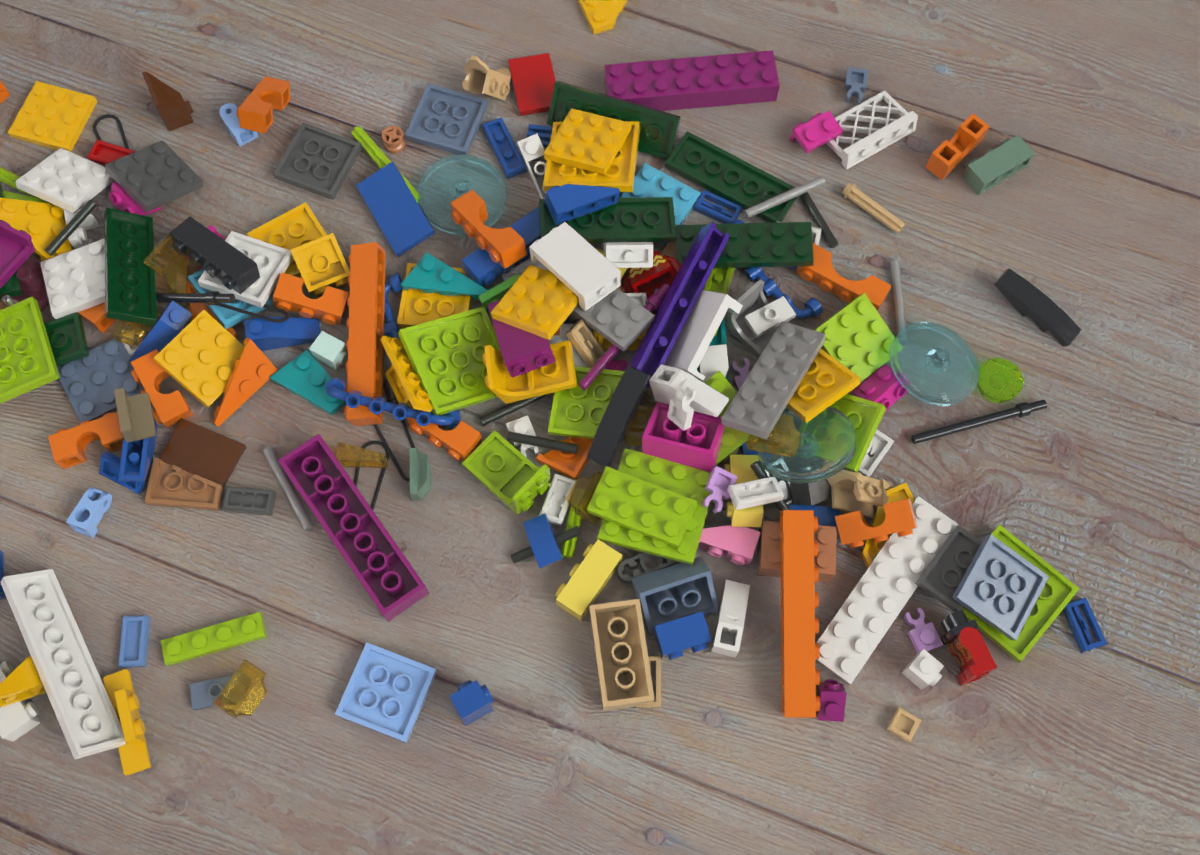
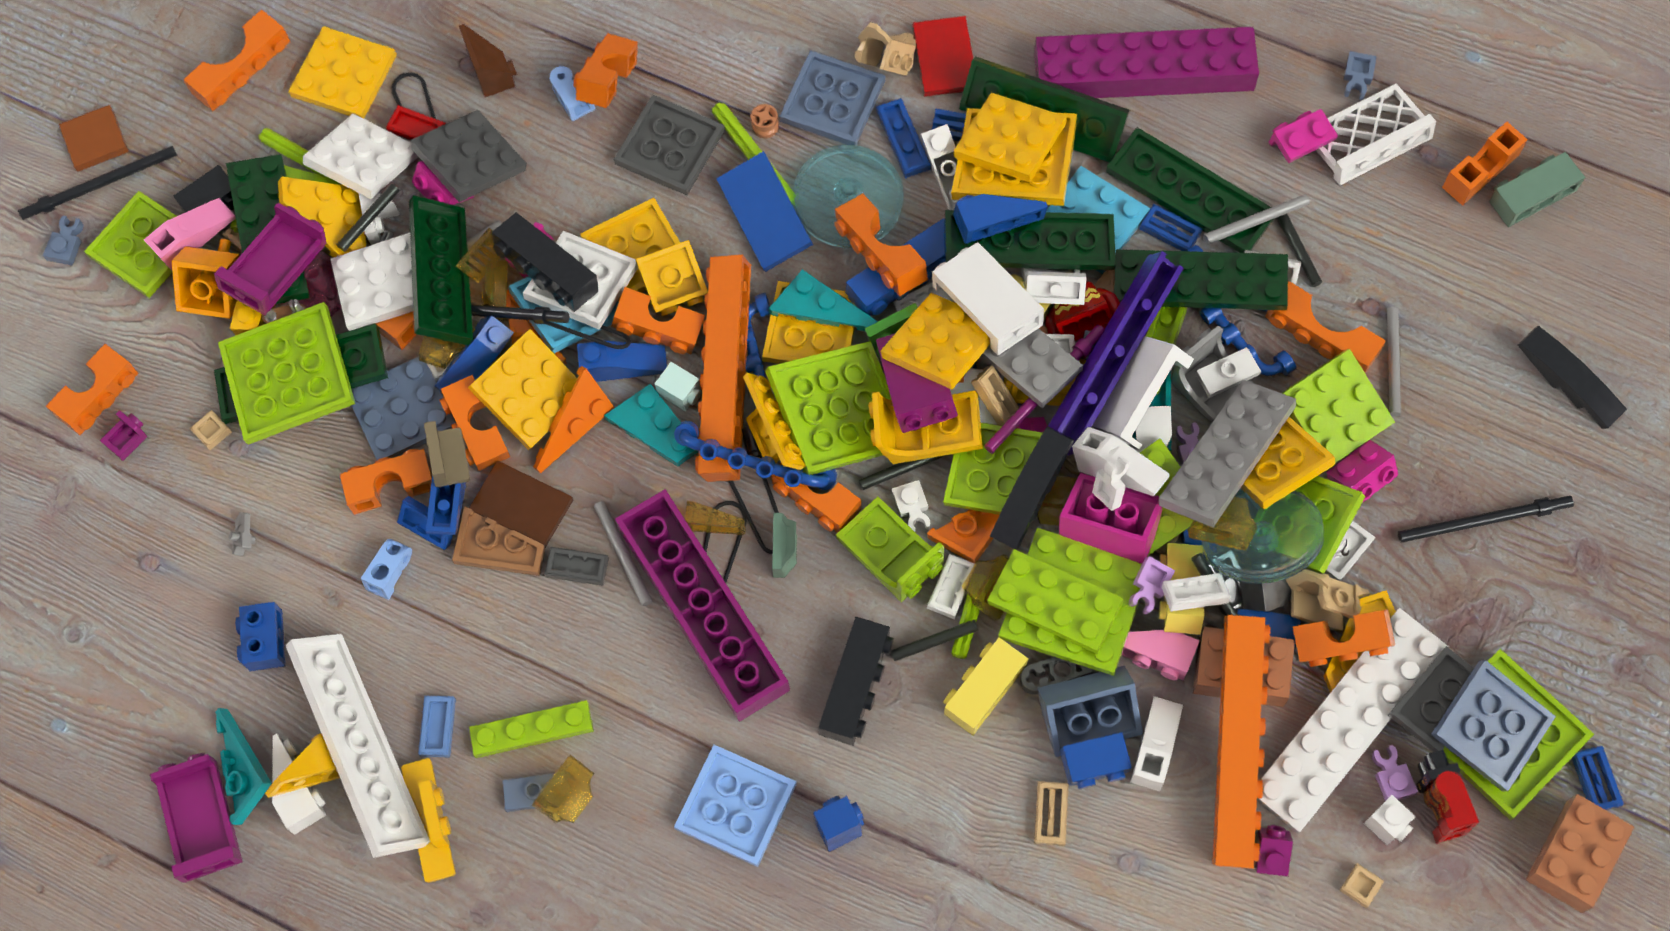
camera: 10 degrees right, 0 degrees up
pearl dark grey bar [507,431,578,454] -> none
blue slope [523,513,563,568] -> none
tan slope [589,599,655,712] -> none
tan axle [842,183,905,233] -> none
clear light blue dish [889,322,979,406] -> none
clear neon green tile [975,358,1024,403] -> none
none -> black brick [818,616,894,746]
none -> nougat brick [1525,794,1634,913]

